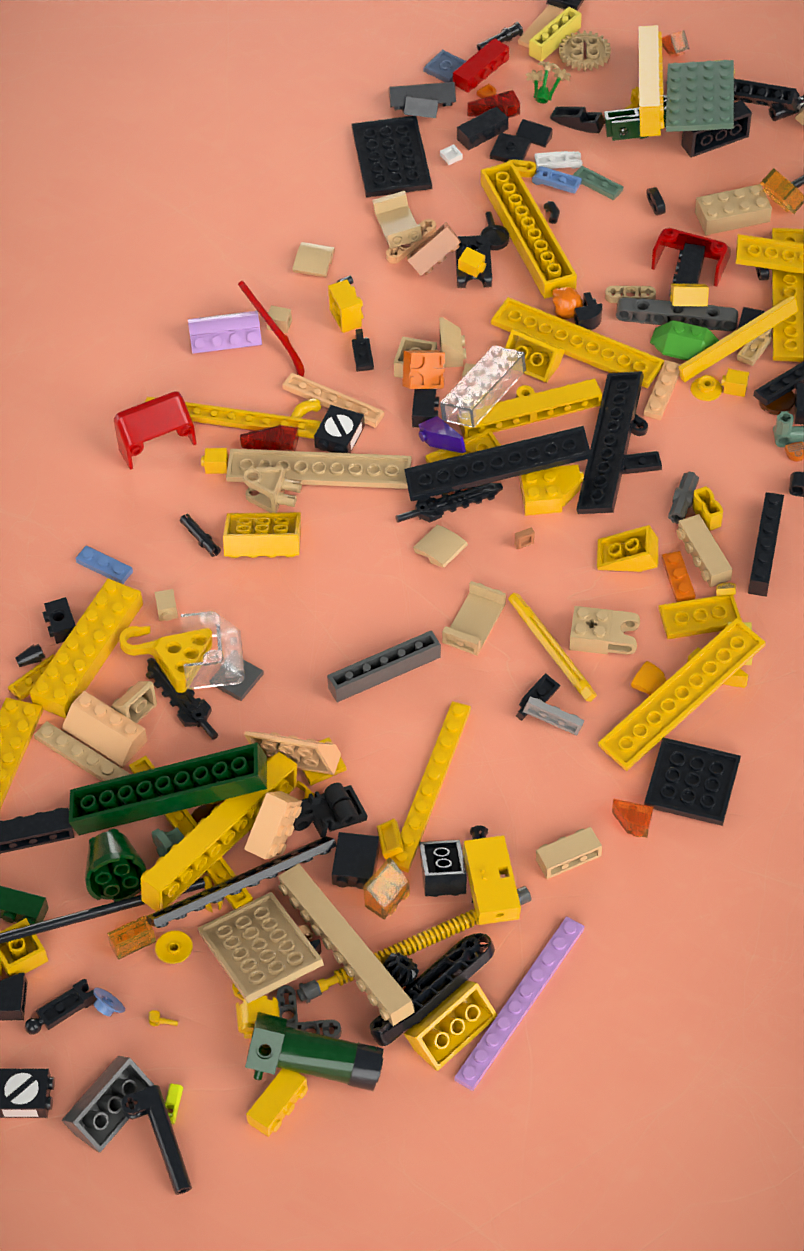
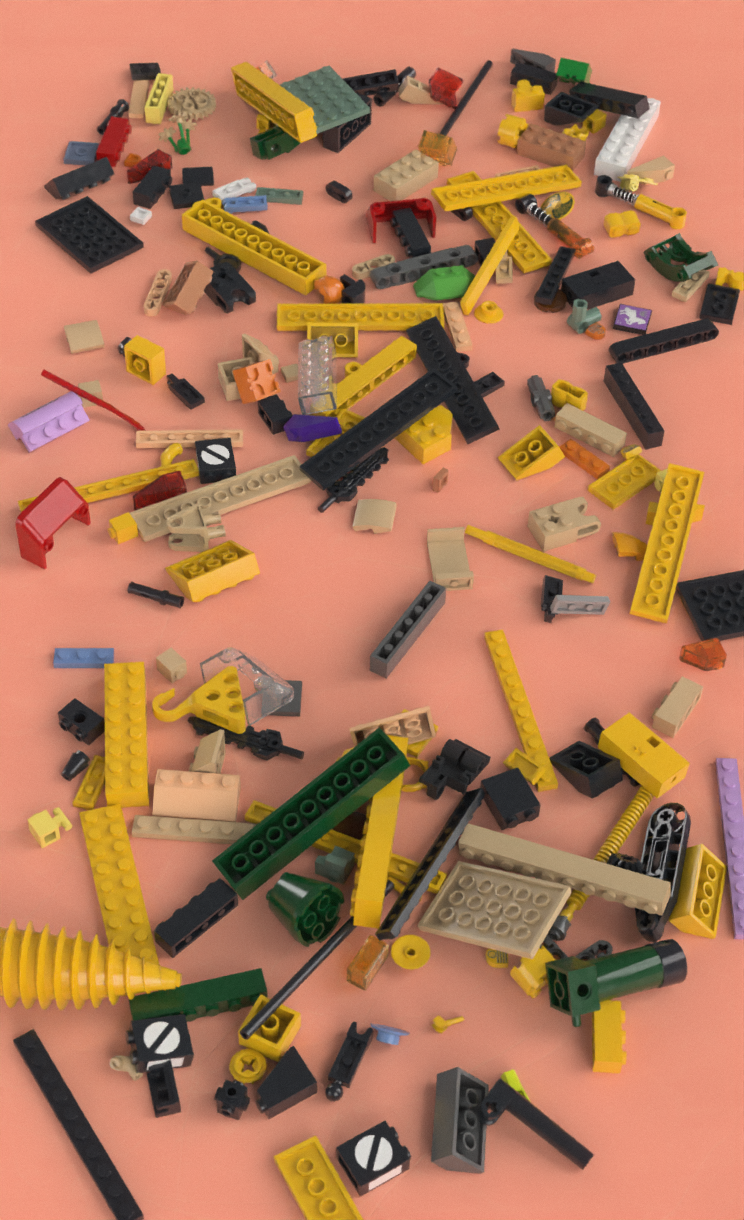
camera: 35 degrees left, 5 degrees down
light nougat brick [244,791,302,859] -> none
clear yellow slope [363,858,410,920] -> none
tan panel [372,191,423,249] -> none
hinge [402,96,439,118] -> none
yellow brick [458,247,486,278] -> none
black slope [550,106,605,133] -> none
yellow hinge [670,284,709,306] -> none
yellow brick [721,368,749,397] -> none

